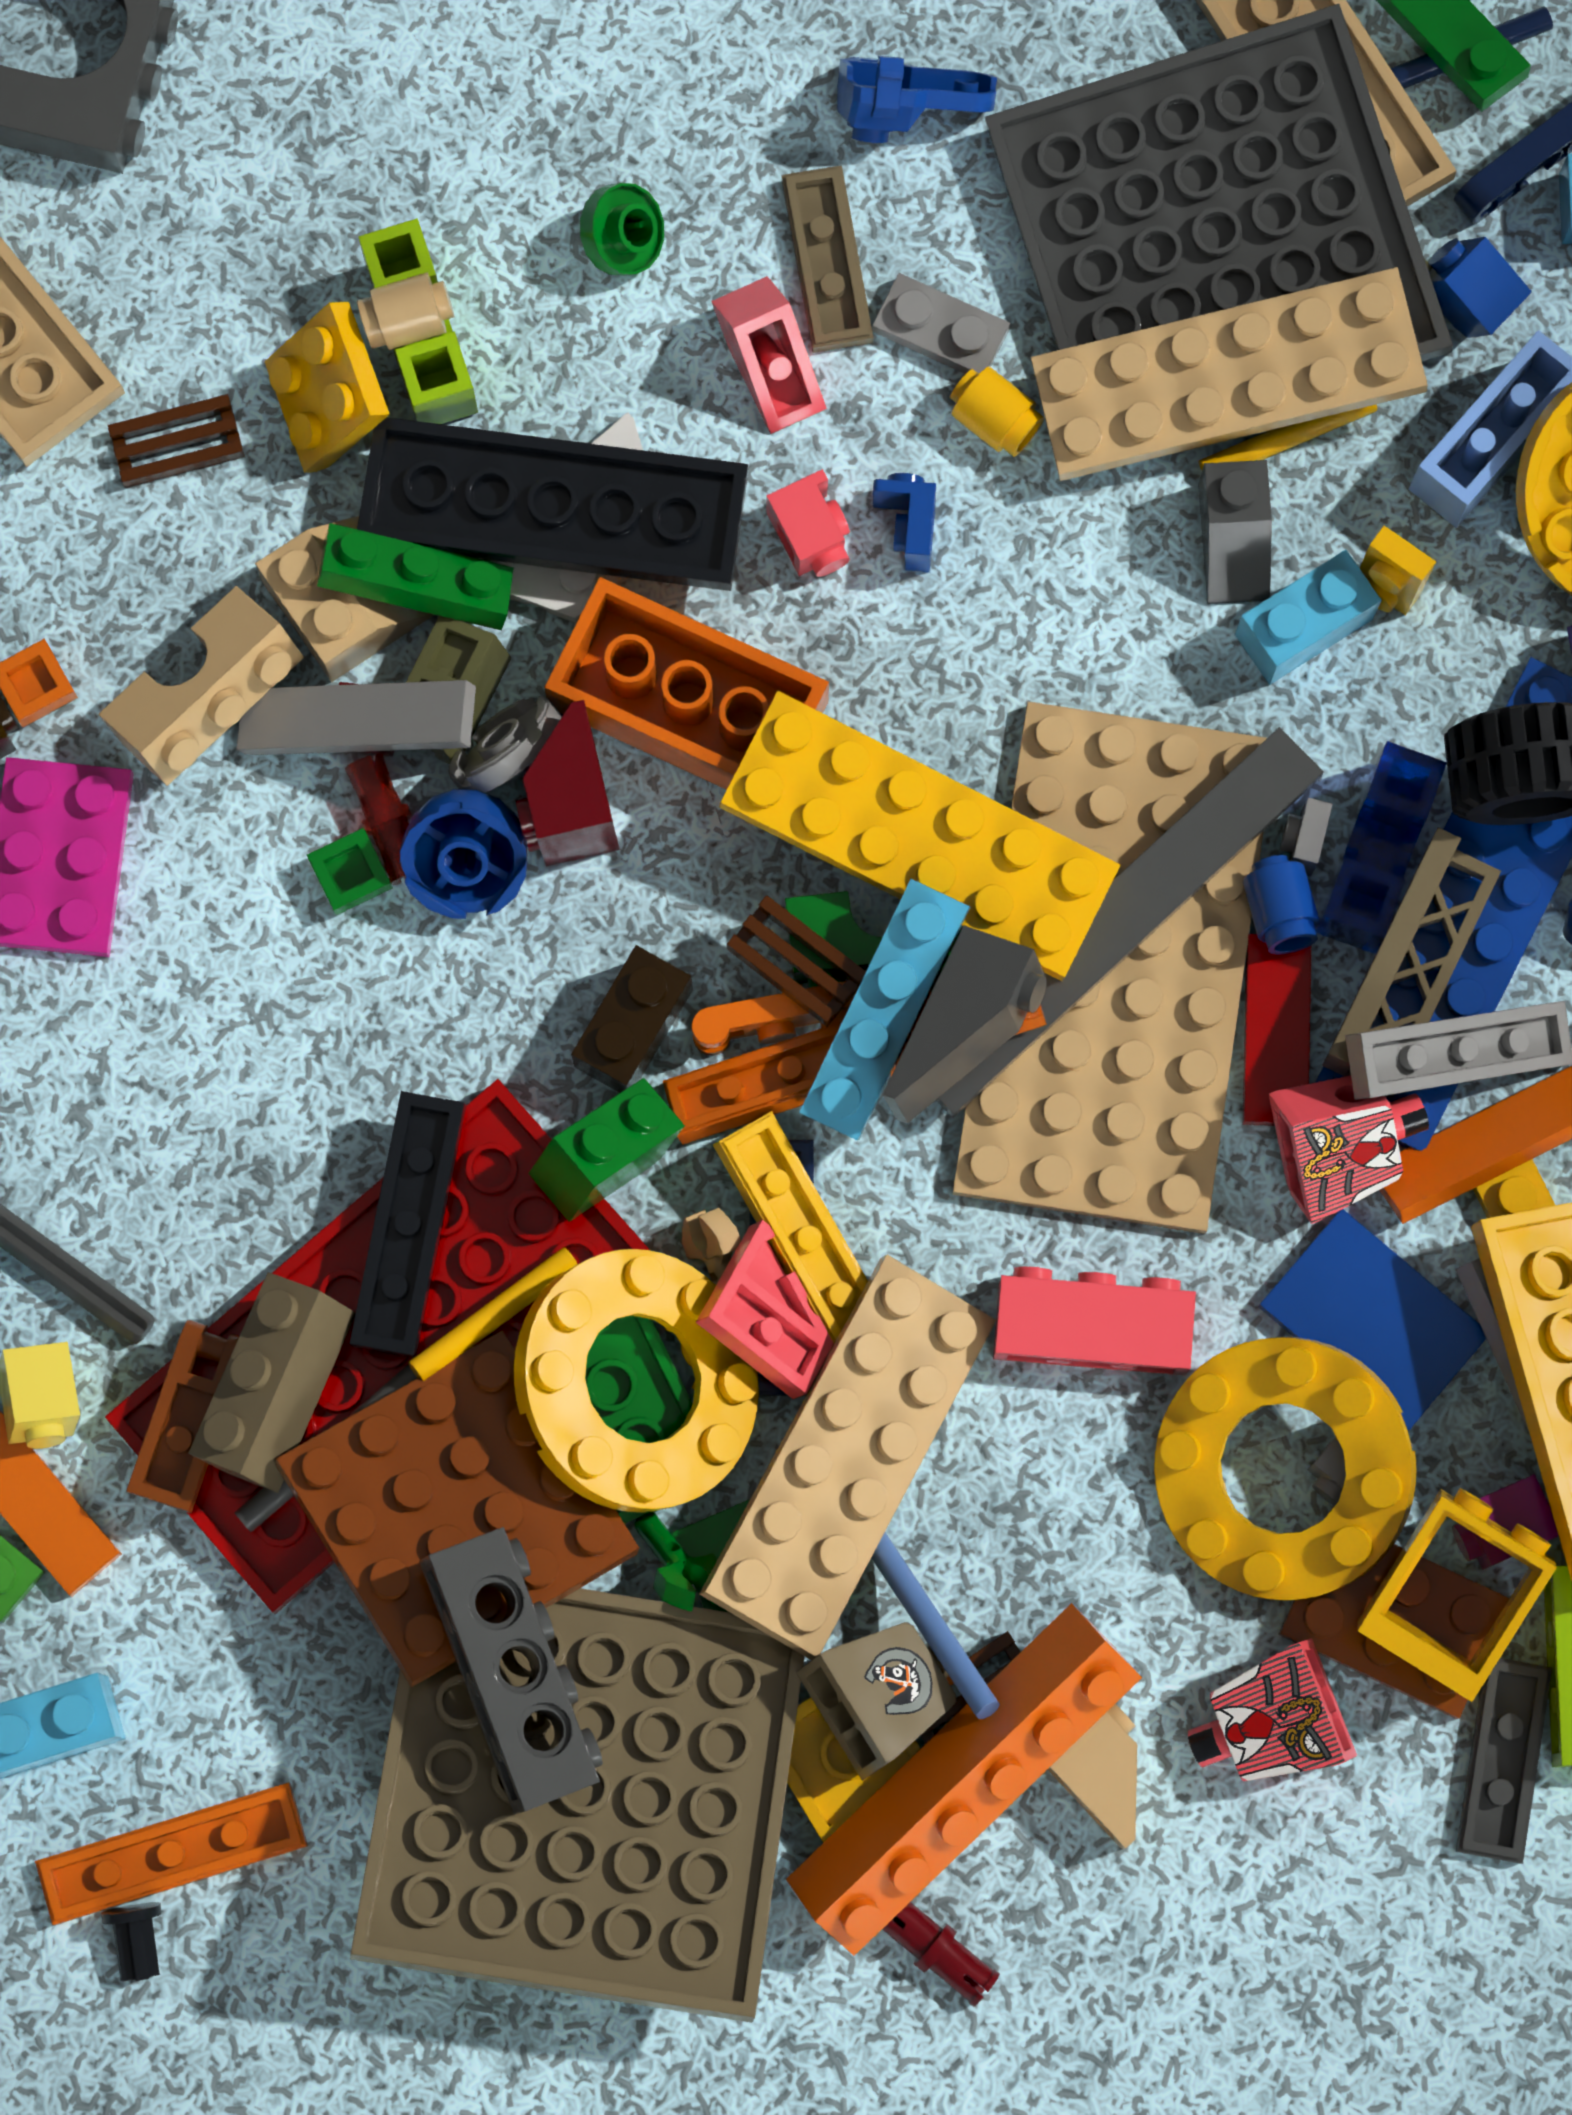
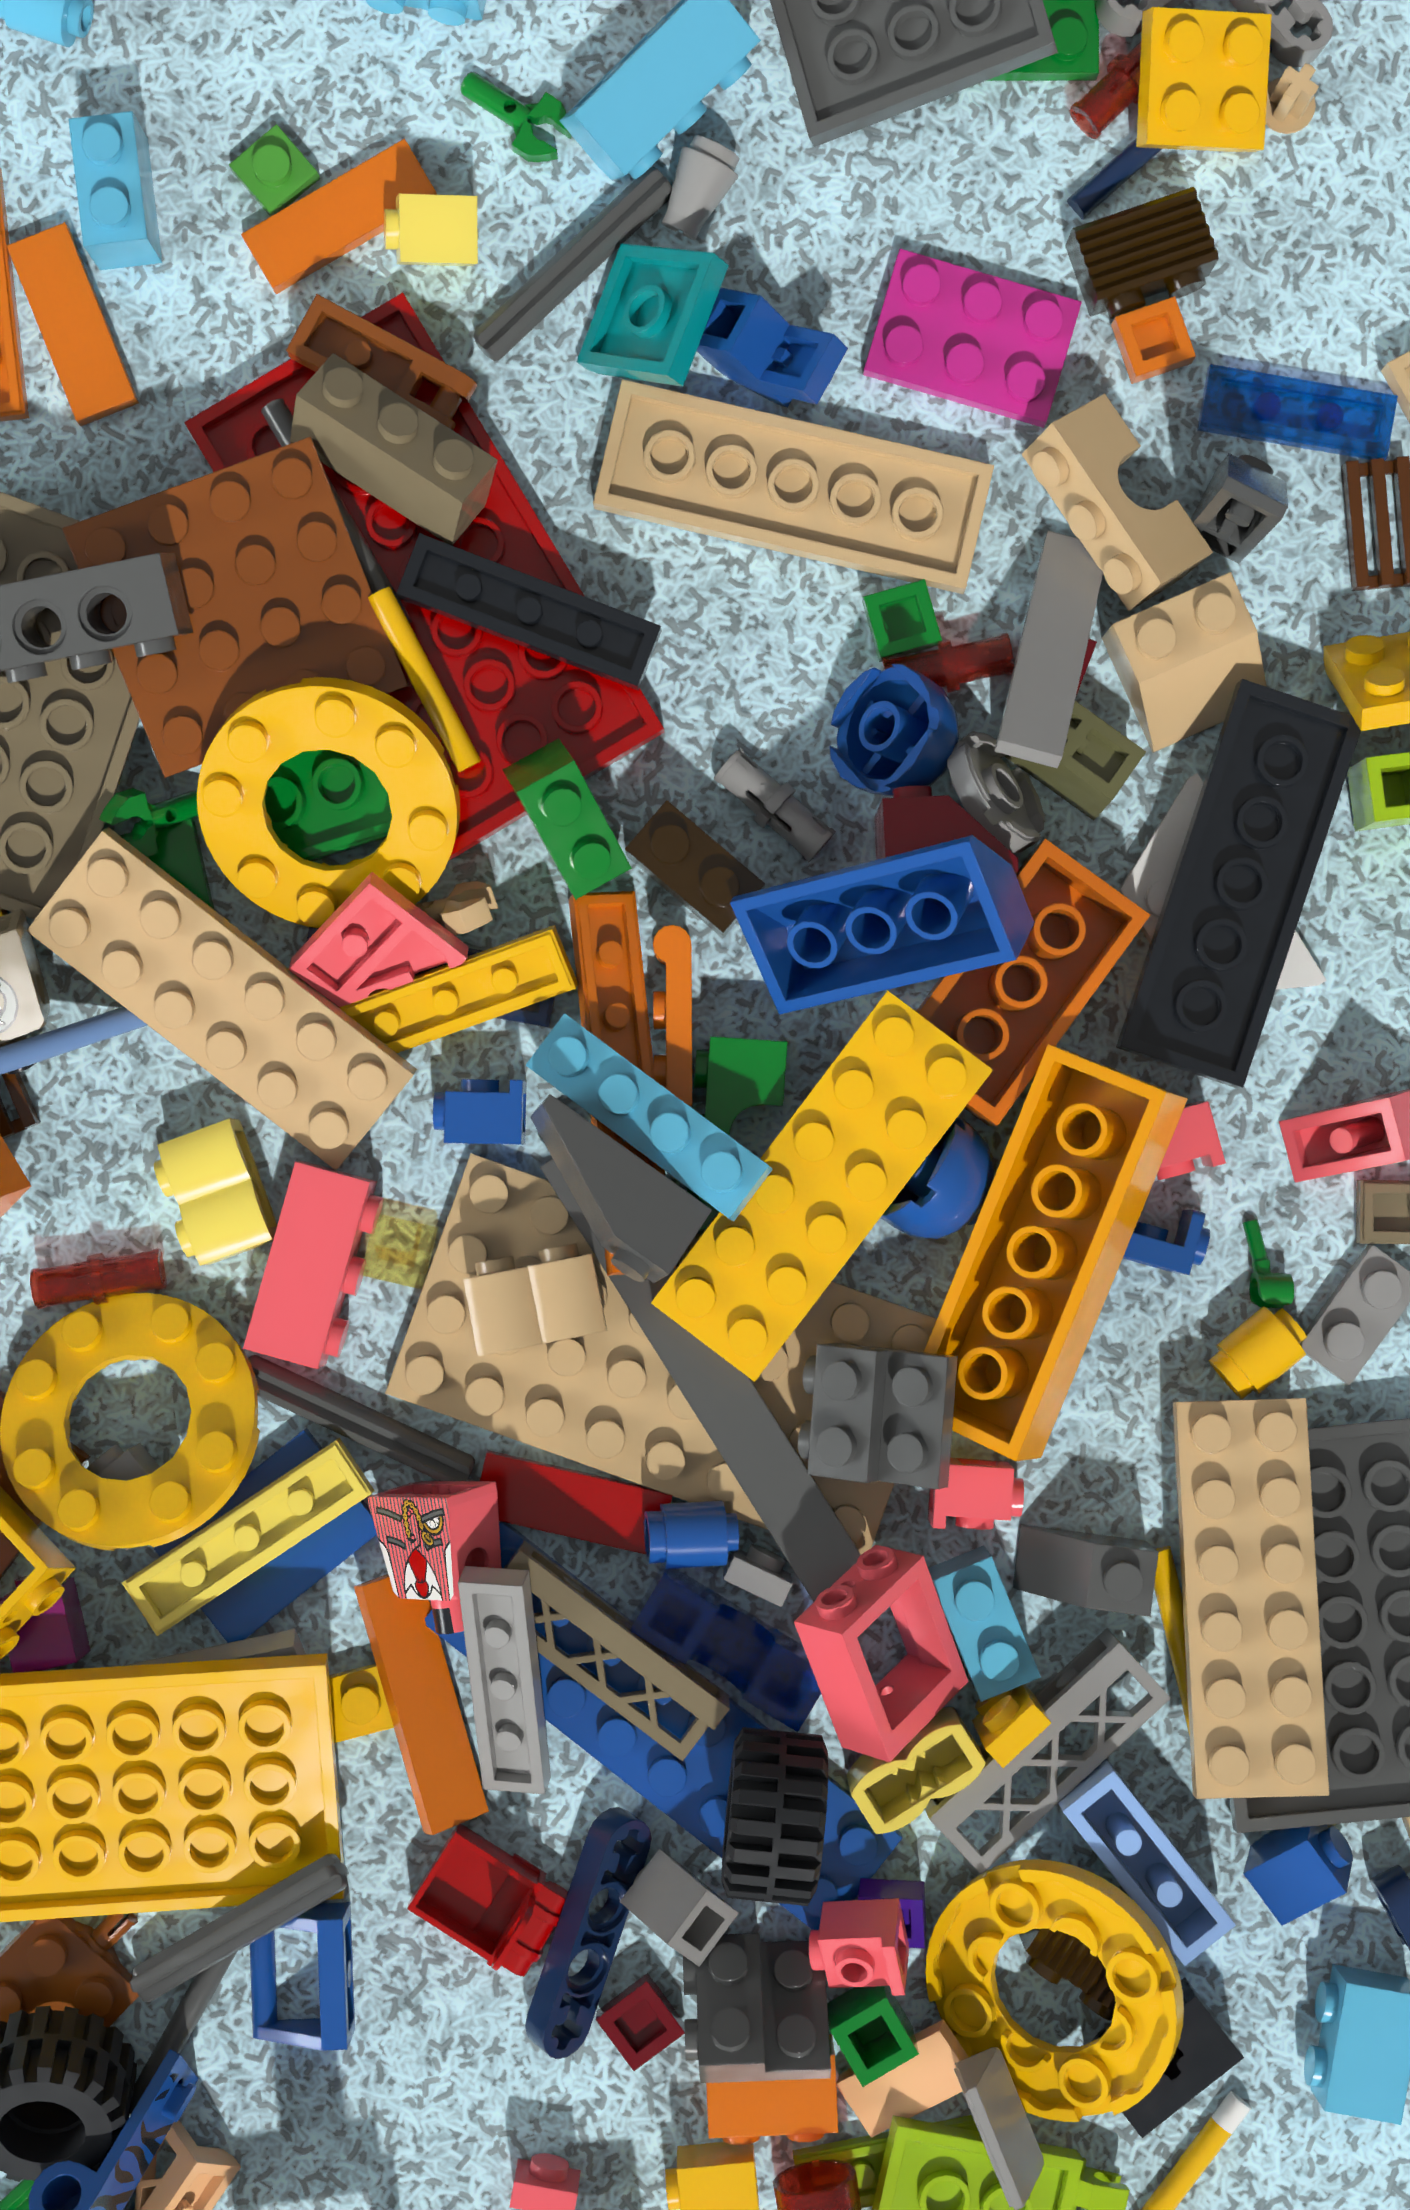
camera: 100 degrees right, 10 degrees up
green plate [317,523,514,631] -> none
reddish brown tile [726,895,866,1027] -> none
none -> orange tile [7,222,139,426]
none -> clear red pin [30,1248,167,1310]
none -> light yellow tile [122,1437,375,1636]
none -> light yellow brick [154,1118,277,1266]
none -> dark grey axle [248,1355,475,1481]
none -> clear yellow tile [362,1214,439,1289]
none -> blue brick [433,1079,527,1145]
none -> tan brick [463,1243,607,1356]
none -> teal plate [576,243,729,387]
none -> tan plate [593,379,994,594]
none -> blue brick [697,287,848,408]
none -> light grey pin [714,748,836,862]
none -> blue slope [730,835,1034,1015]
none -> coral window [794,1545,969,1762]
none -> dark grey plate [798,1343,958,1489]
none -> light yellow brick [846,1707,986,1834]
none -> blue cylinder [880,1115,994,1239]
none -> light orange brick [924,1044,1188,1461]
none -> light grey fence [925,1628,1171,1874]
none -> coral brick [928,1458,1024,1530]
none -> dark grey slope [1191,453,1288,564]
none -> clear blue tile [1197,364,1398,461]
none -> green hand [1242,1219,1294,1308]

